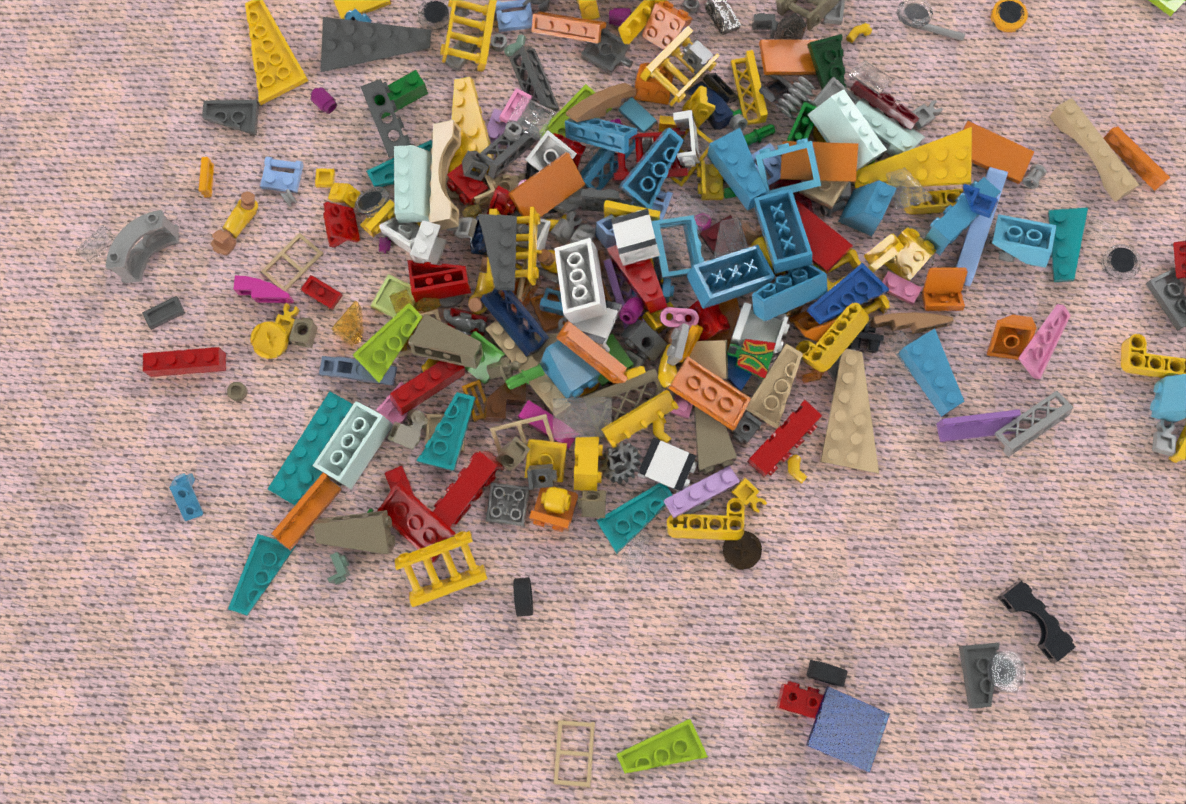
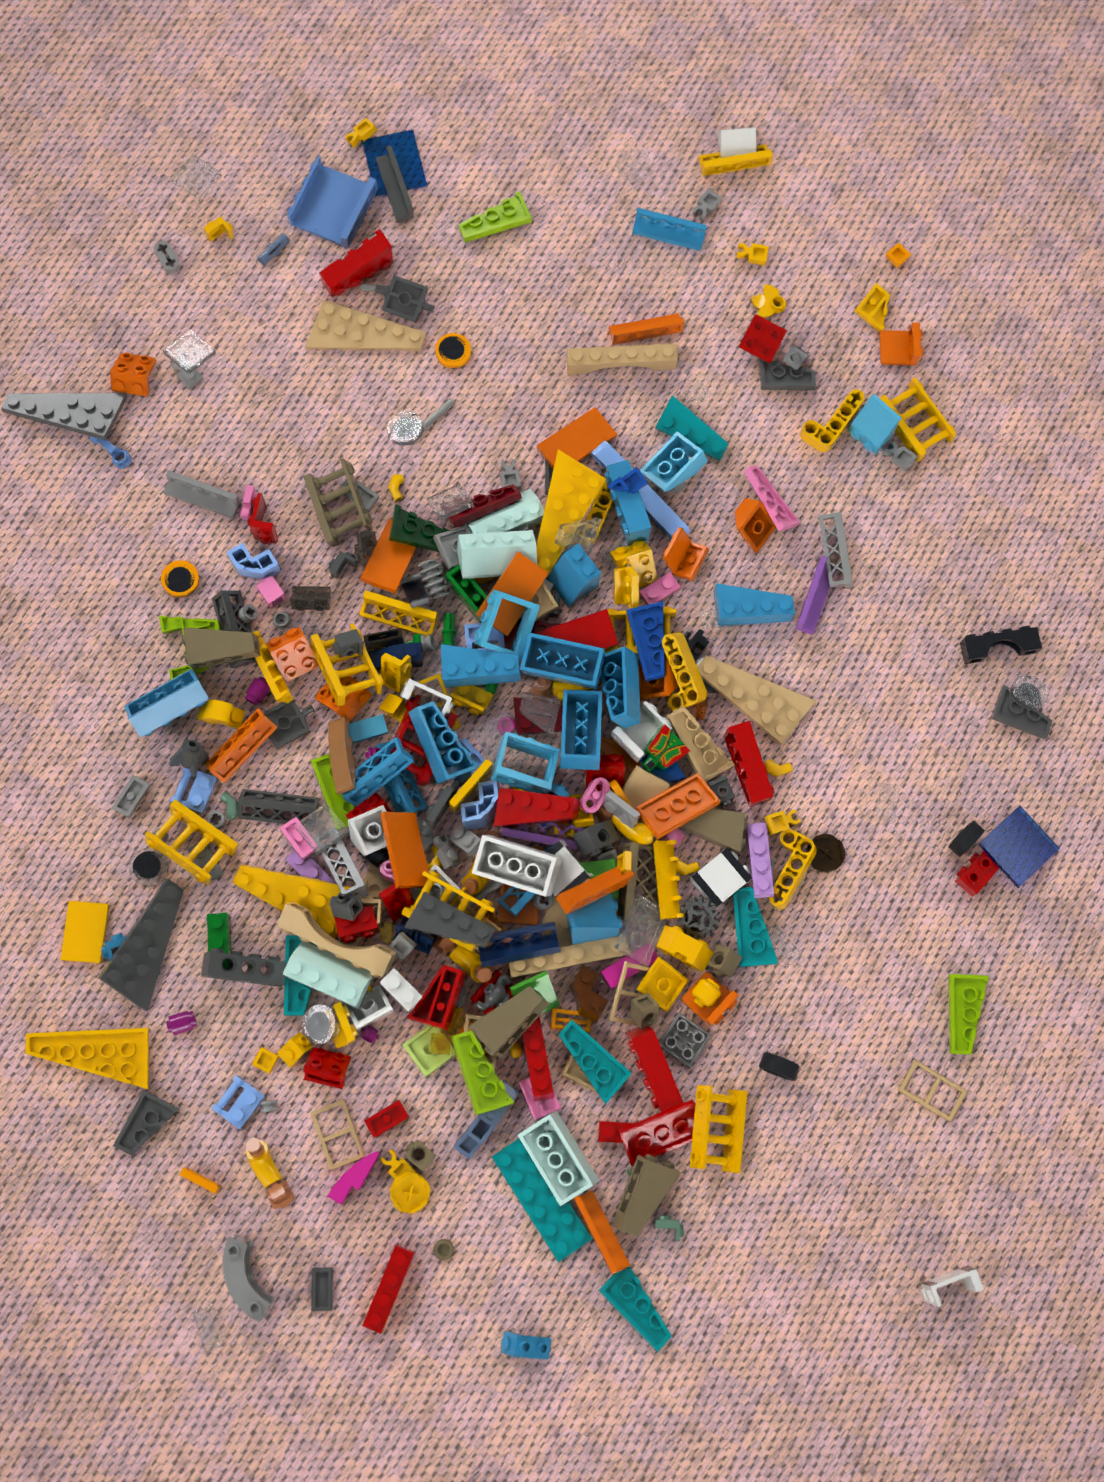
camera: 75 degrees left, 0 degrees up
clear yellow slope [331,300,364,347] -> none
dark tan brick [387,409,428,450] -> none
dark tan piece [486,357,520,383] -> none
light grey bush [504,122,522,141] -> none
bright green axle [506,364,545,389] -> none
dark grey brick [527,464,557,490] -> none
white panel [611,209,660,266] -> none
magenta brick [619,297,644,324] -> none
medium nougat slope [870,312,954,335] -> none
light grey bush [1022,164,1047,189] -> none
tile [1101,244,1142,281] -> none

